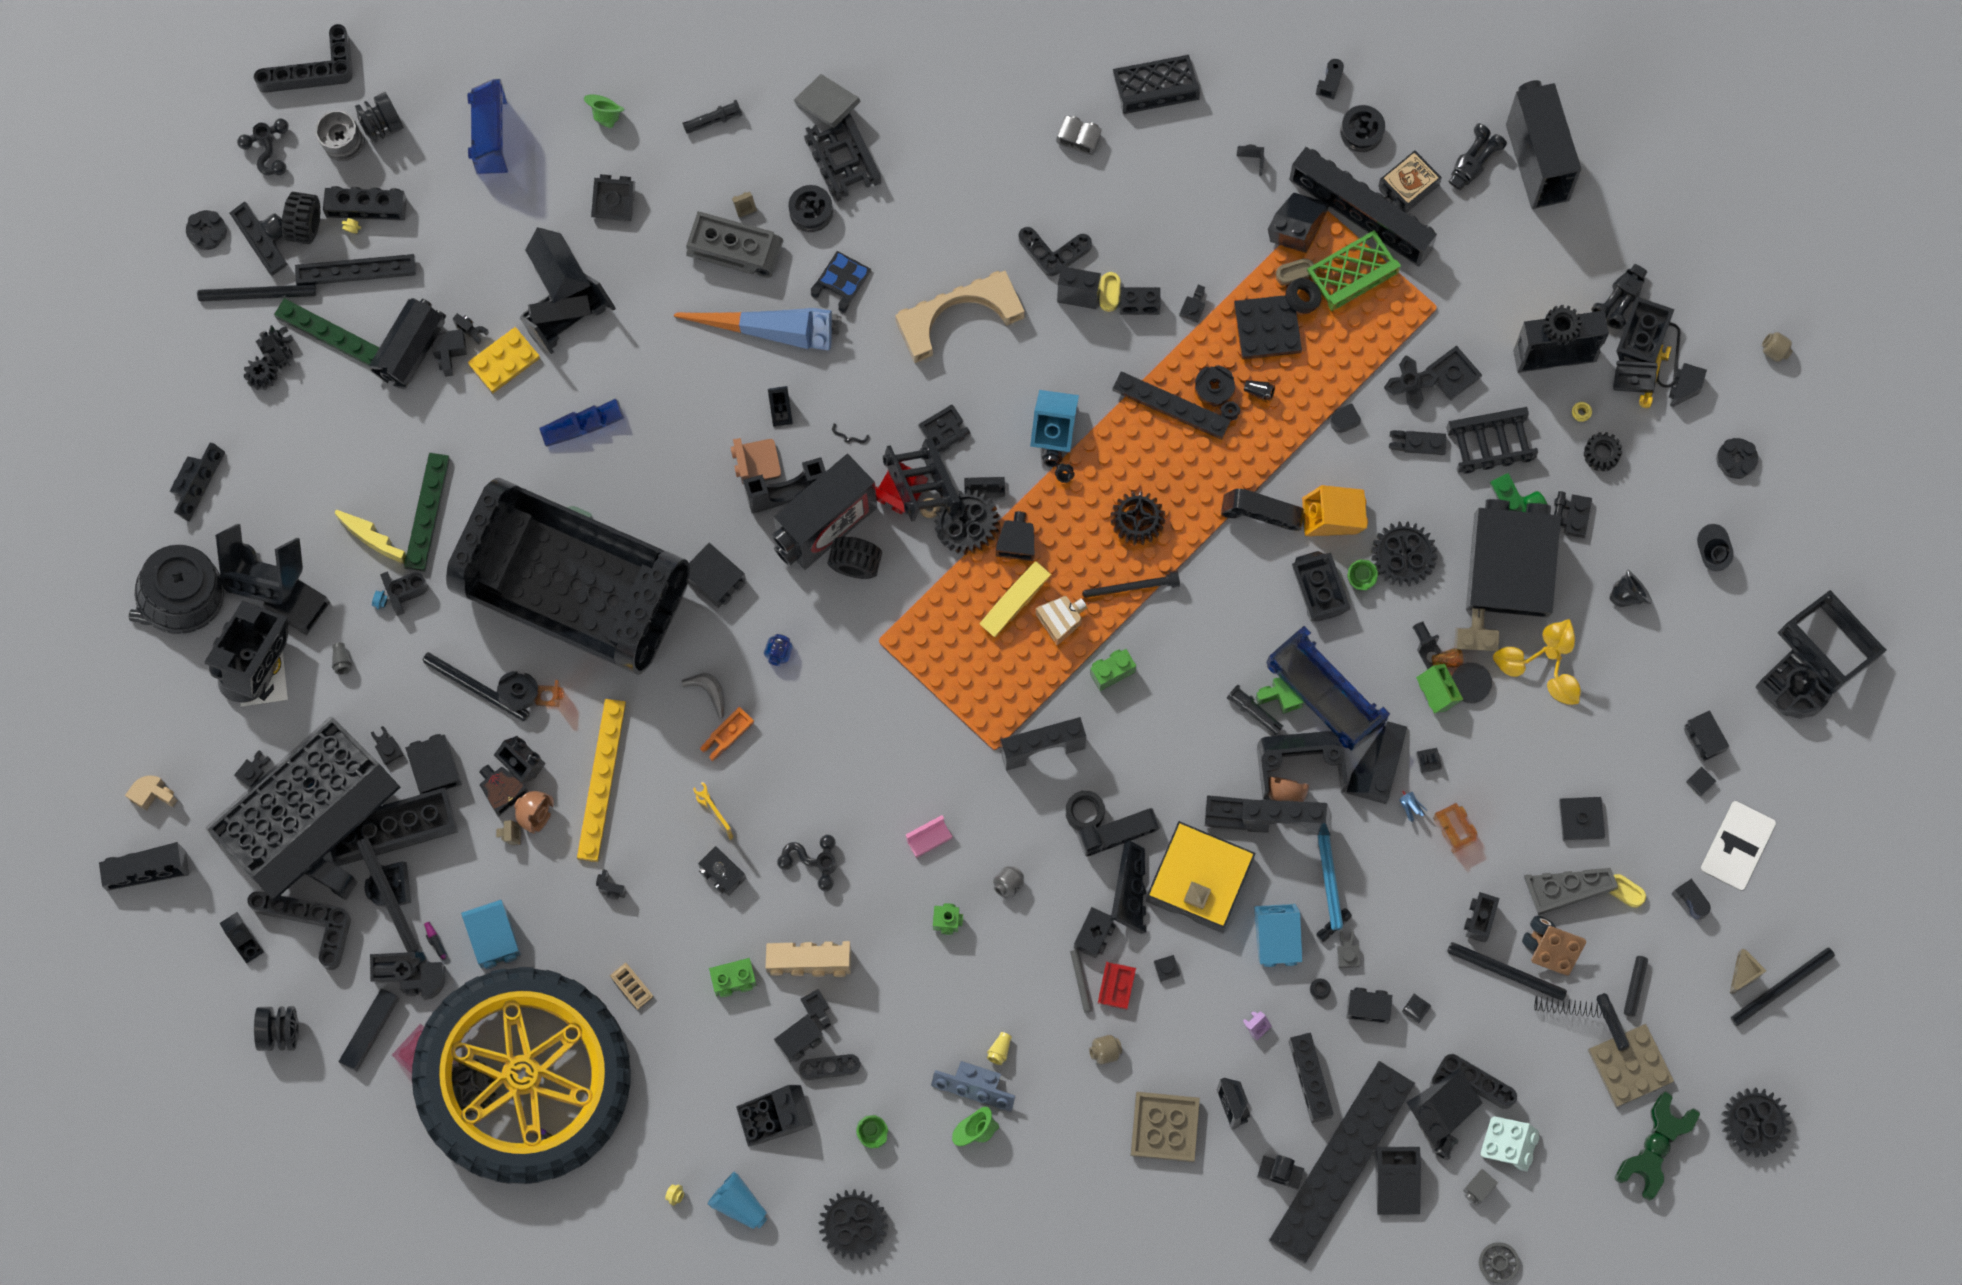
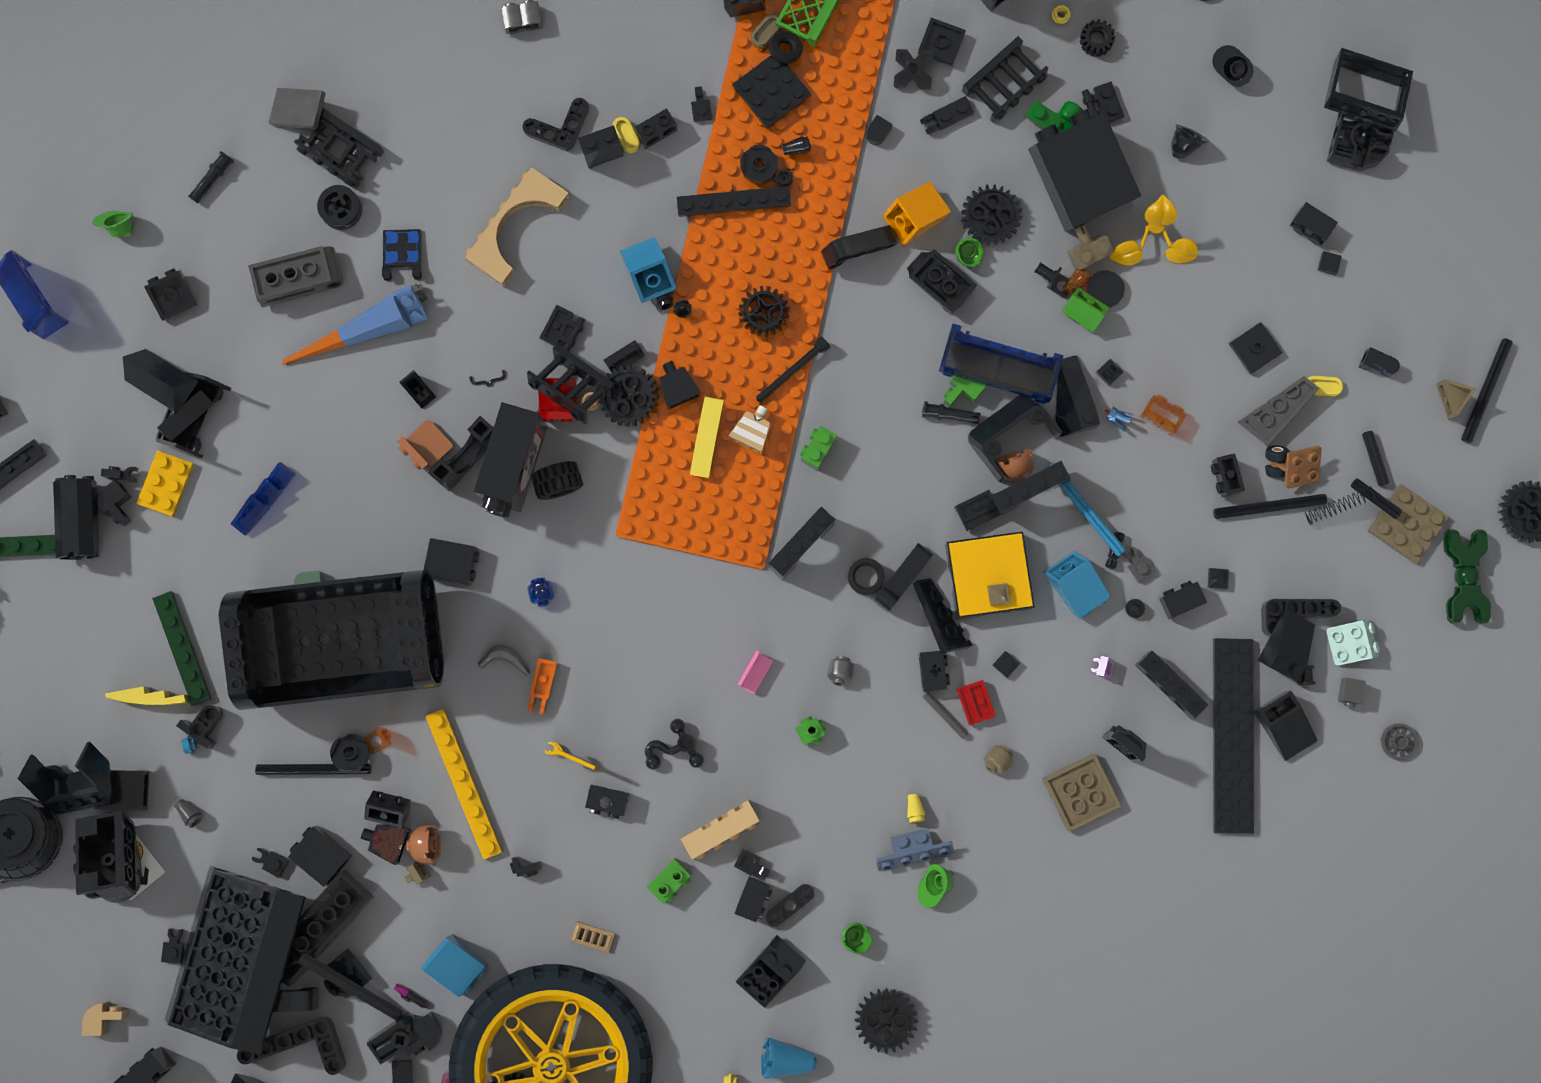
camera: 30 degrees left, 10 degrees up
dark tan tile [732,191,757,218] -> none
black tile [1257,1155,1304,1190] -> none
white sticker [1701,801,1776,890] -> none

